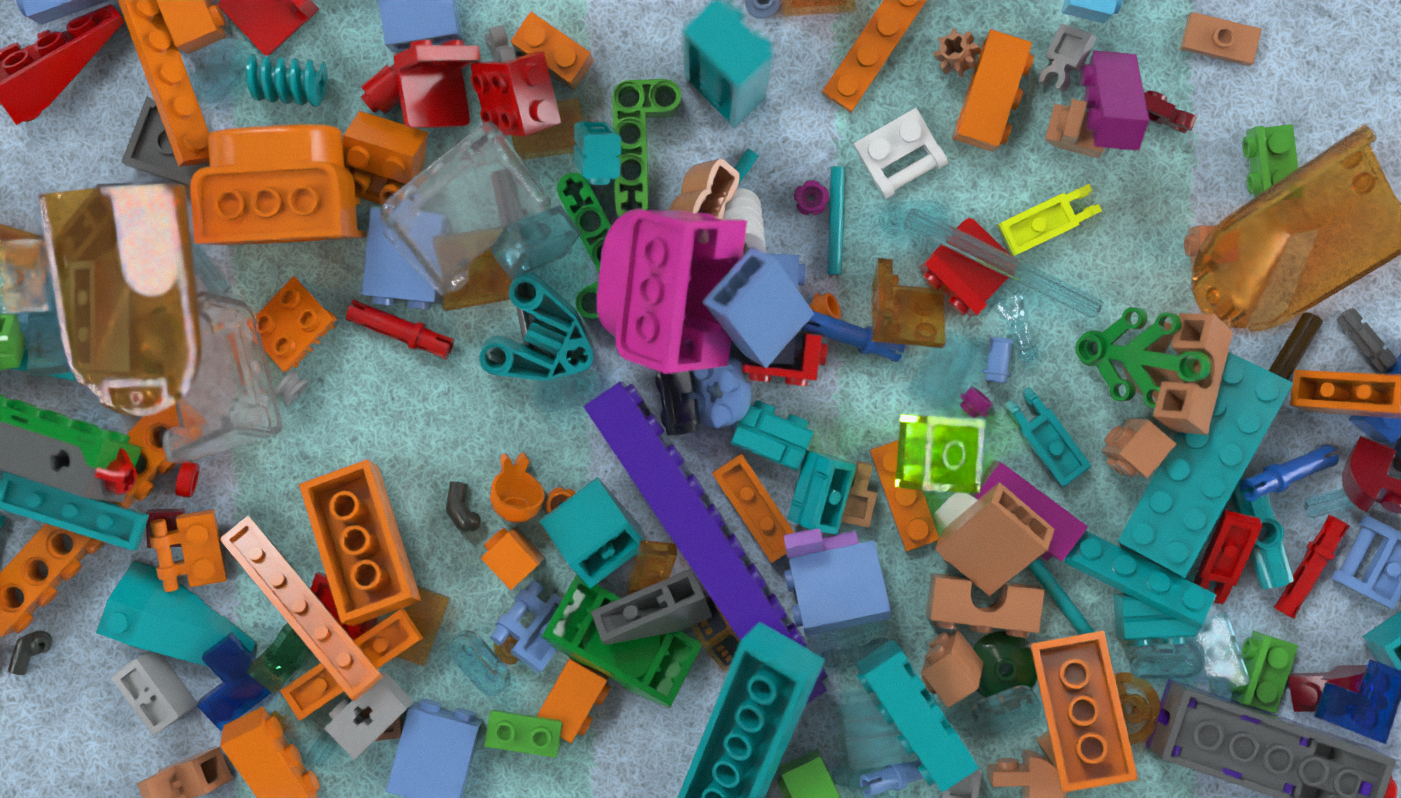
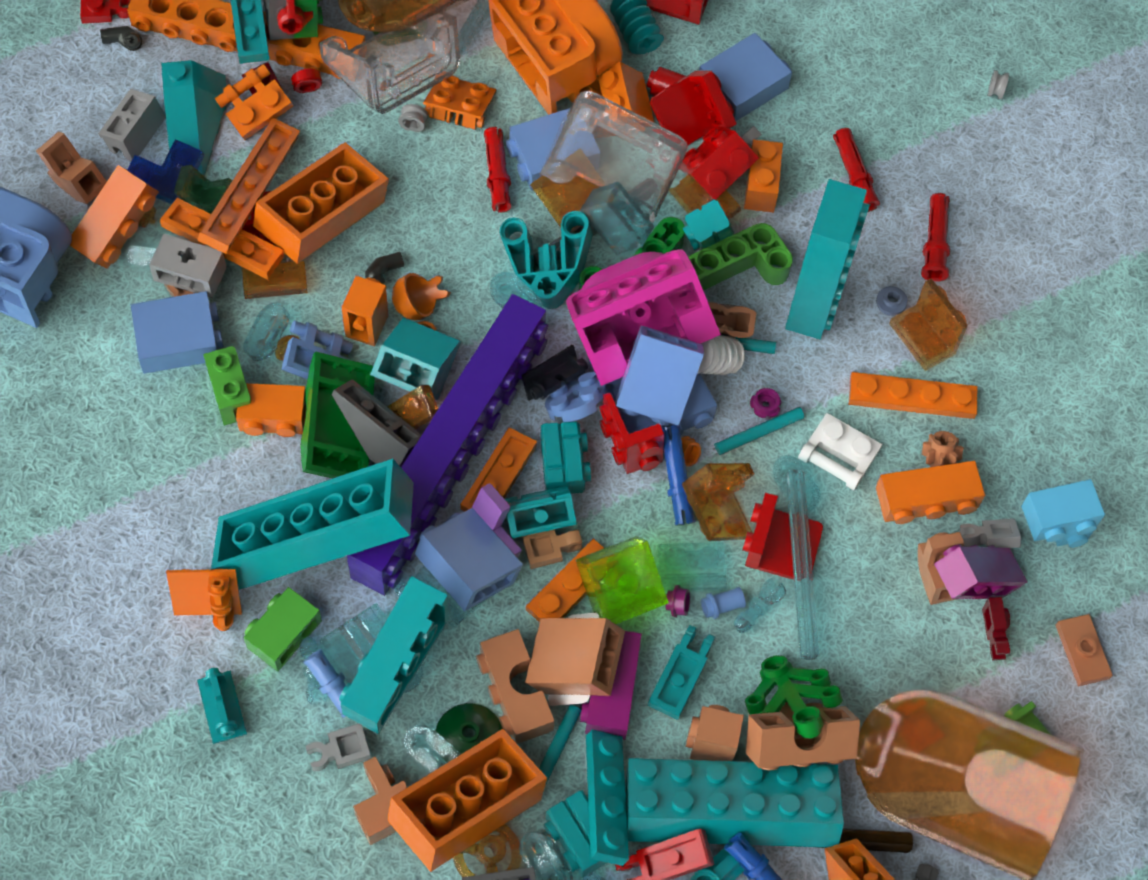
camera: 55 degrees right, 25 degrees down
nougat brick [921,629,984,708] -> none
neon yellow hinge [997,184,1102,257] -> none

